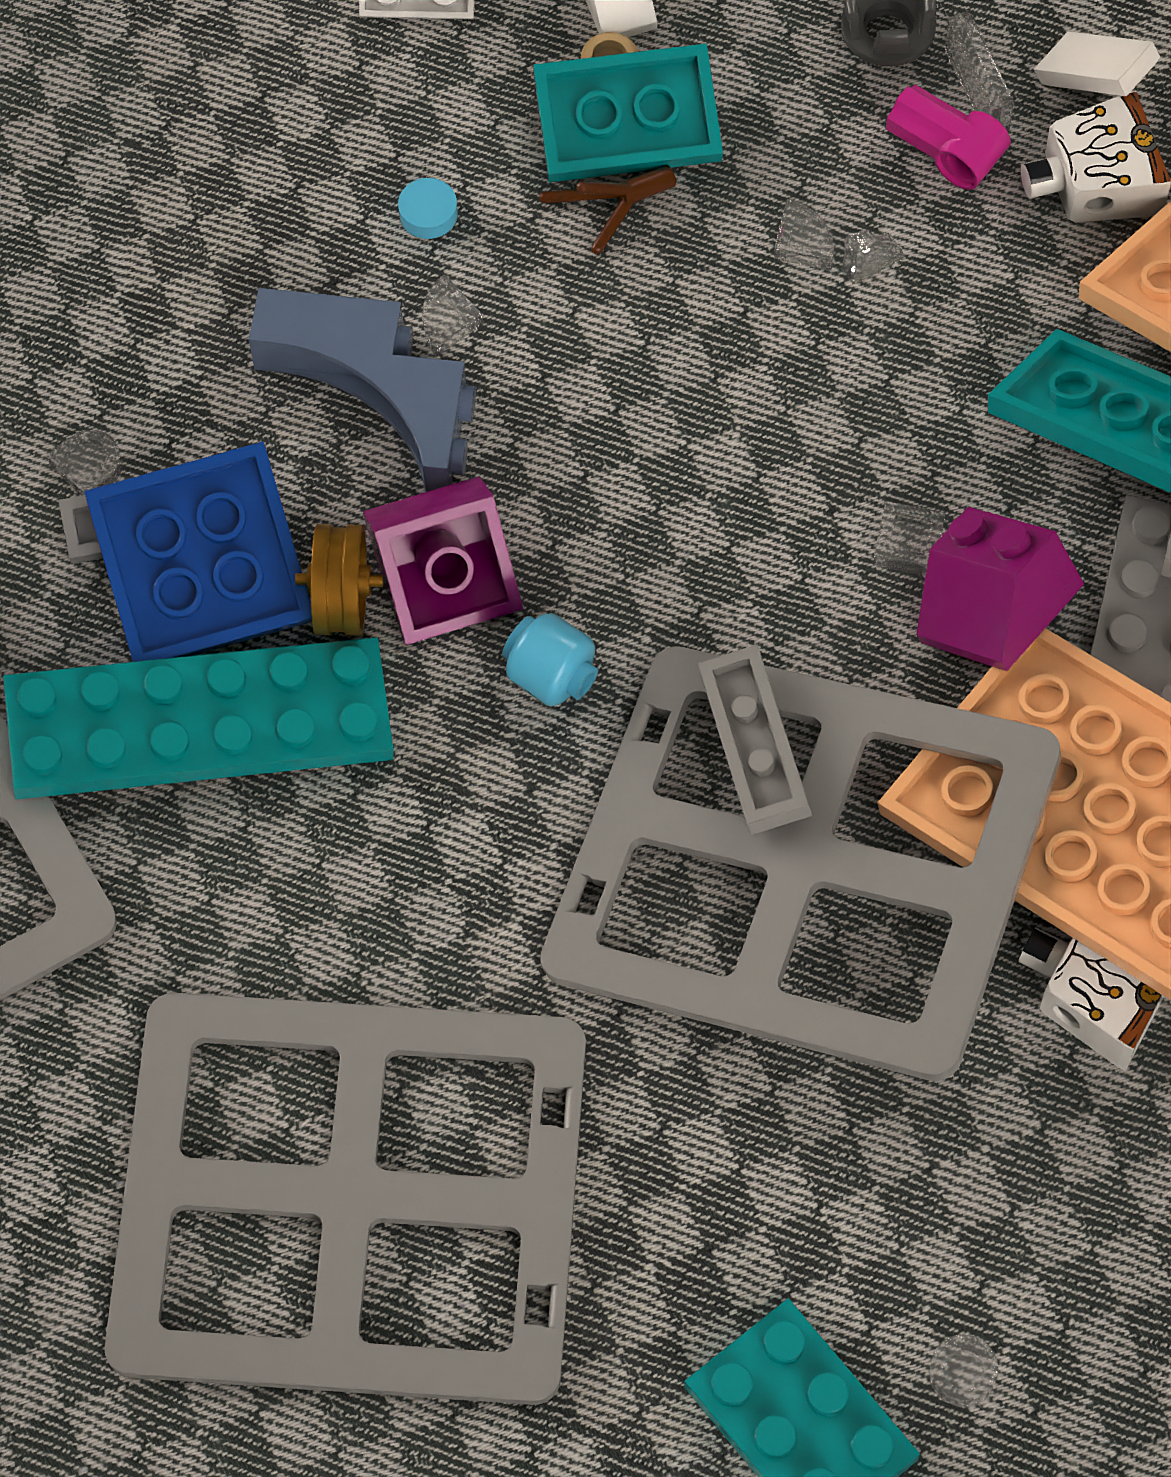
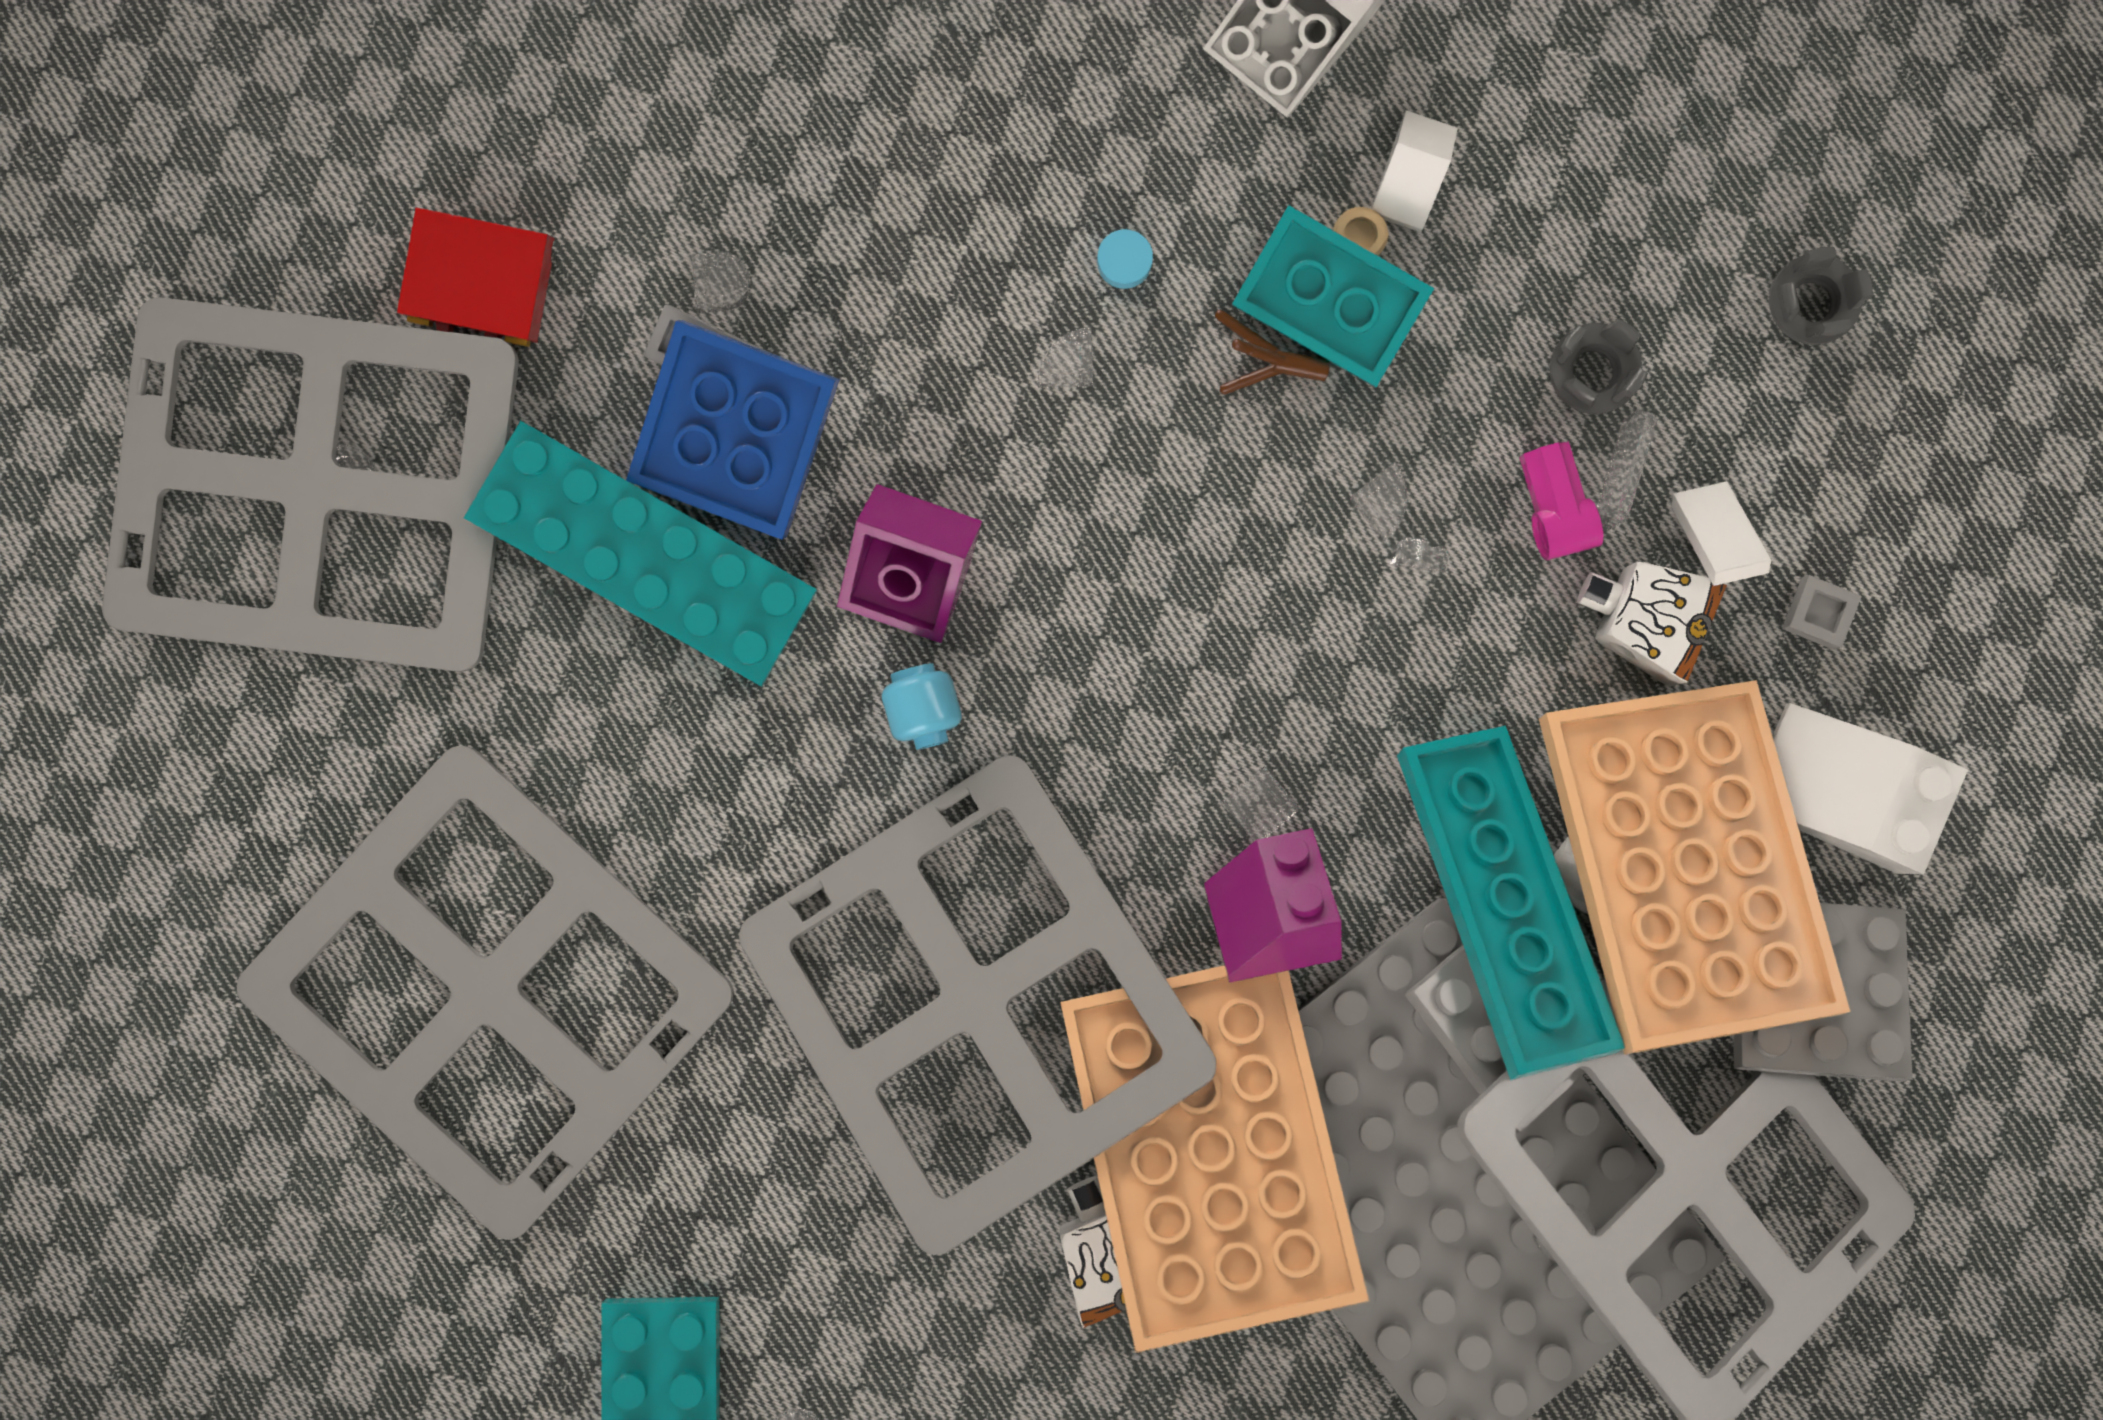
camera: 30 degrees right, 20 degrees up
sand blue arch [249,288,476,492] -> none
pearl gold wheel [295,524,383,636] -> none
light grey plate [698,644,812,835] -> none

